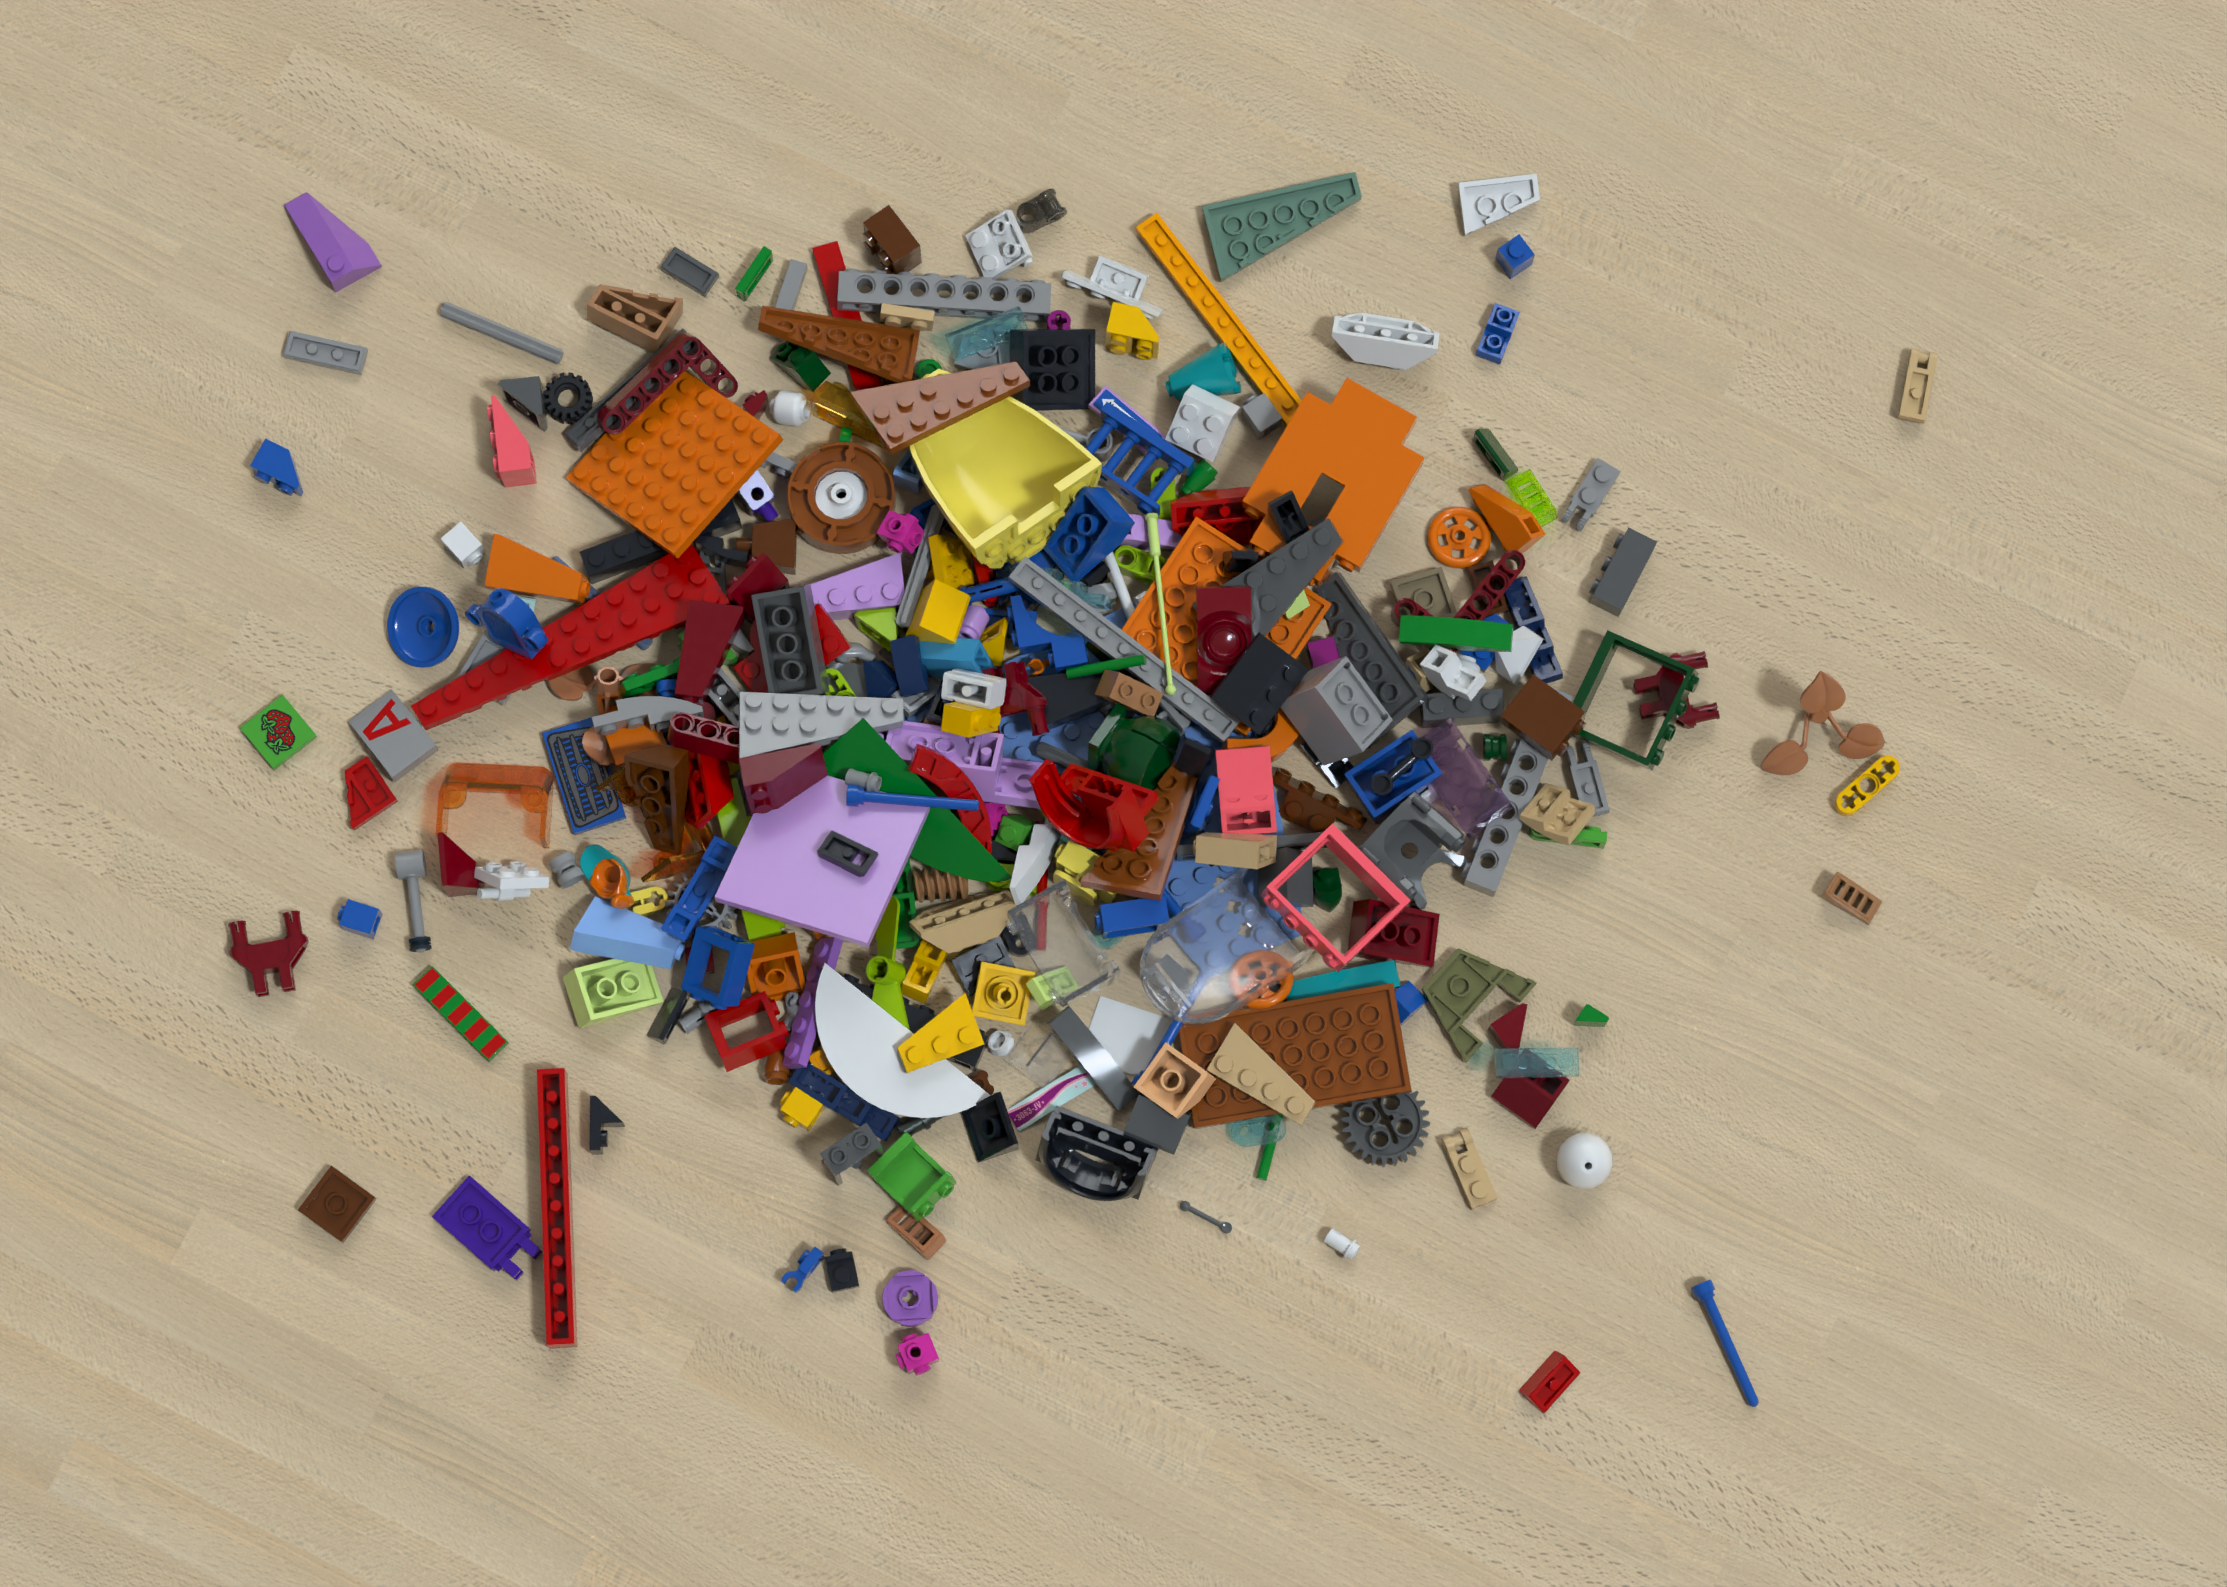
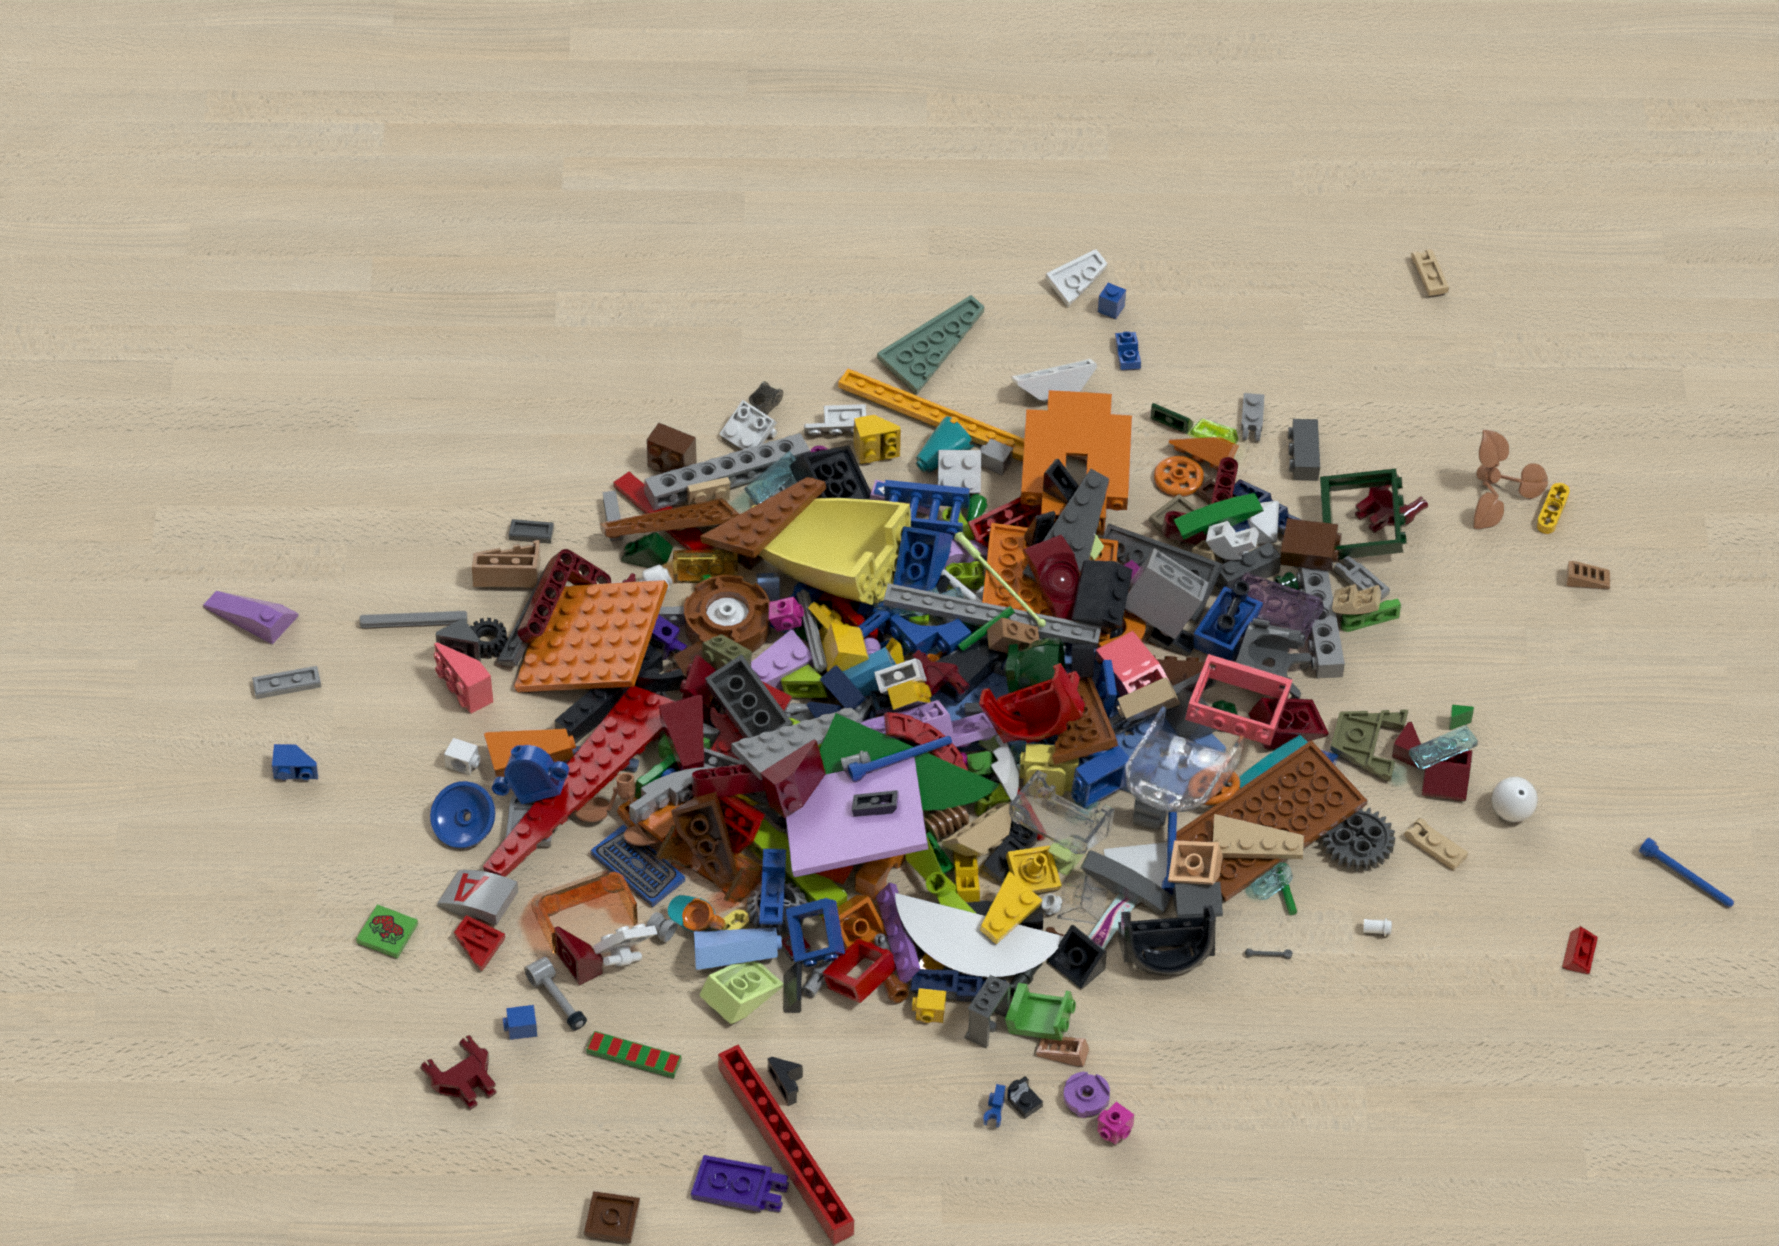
camera: 25 degrees left, 25 degrees down
green tile [735,246,773,302] -> none
none -> olive brick [702,634,752,670]

